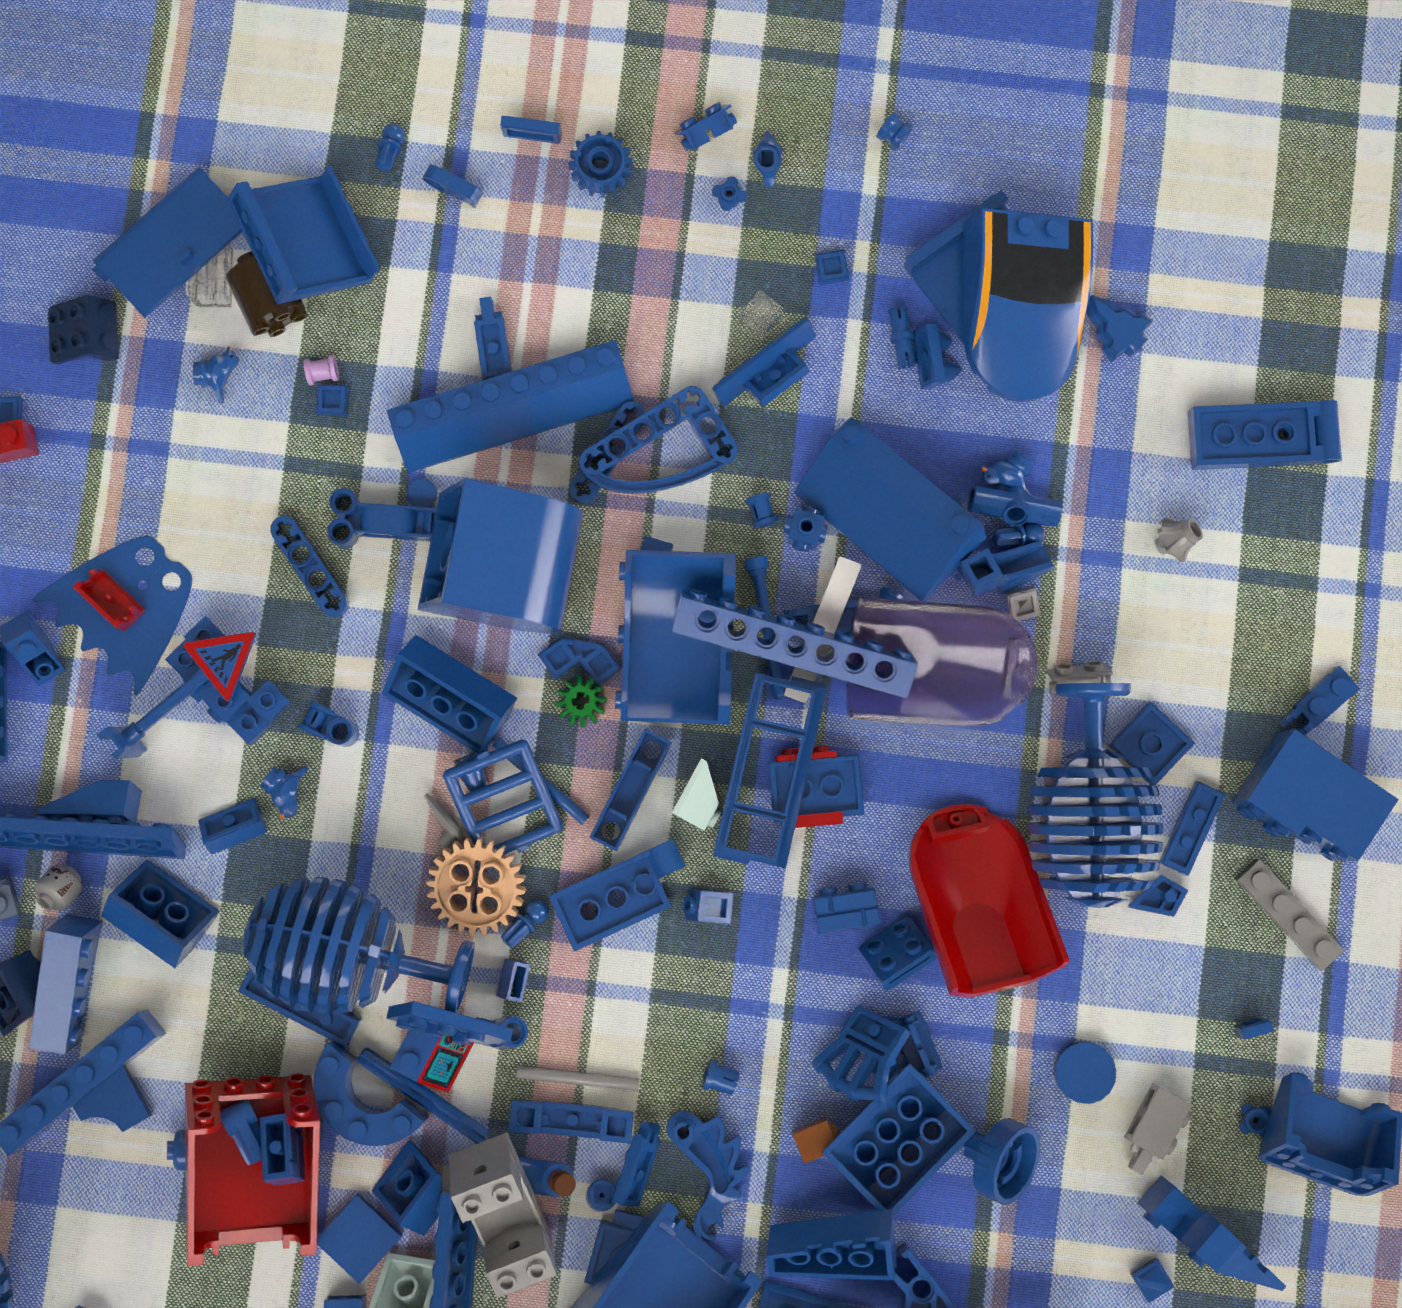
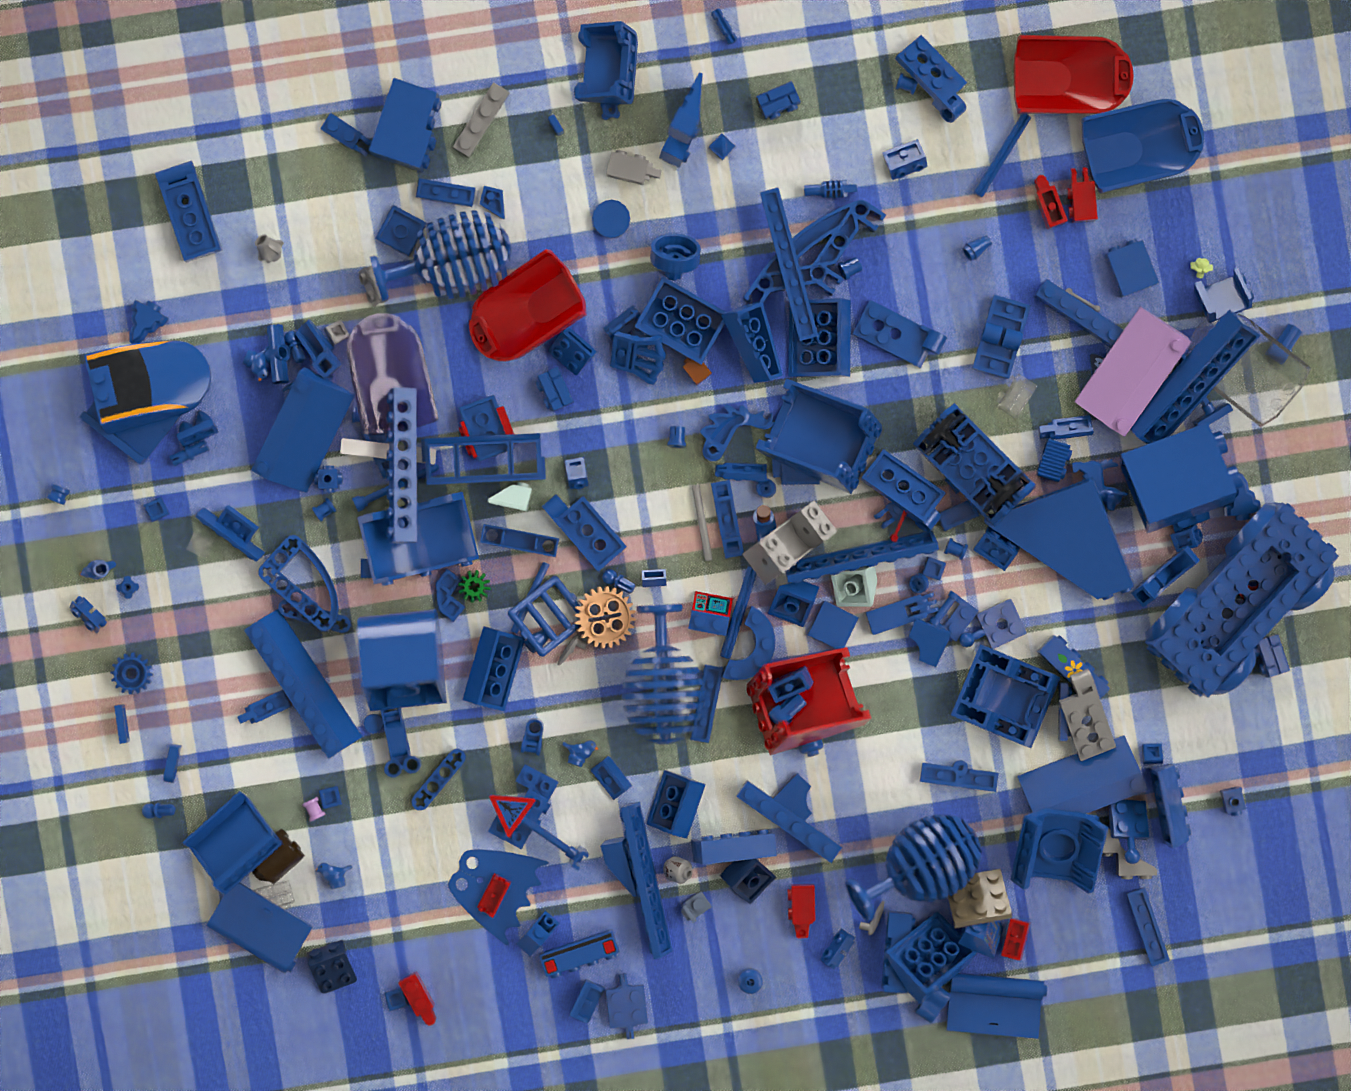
camera: 105 degrees left, 5 degrees up
blue hinge [386,1001,528,1050] -> none

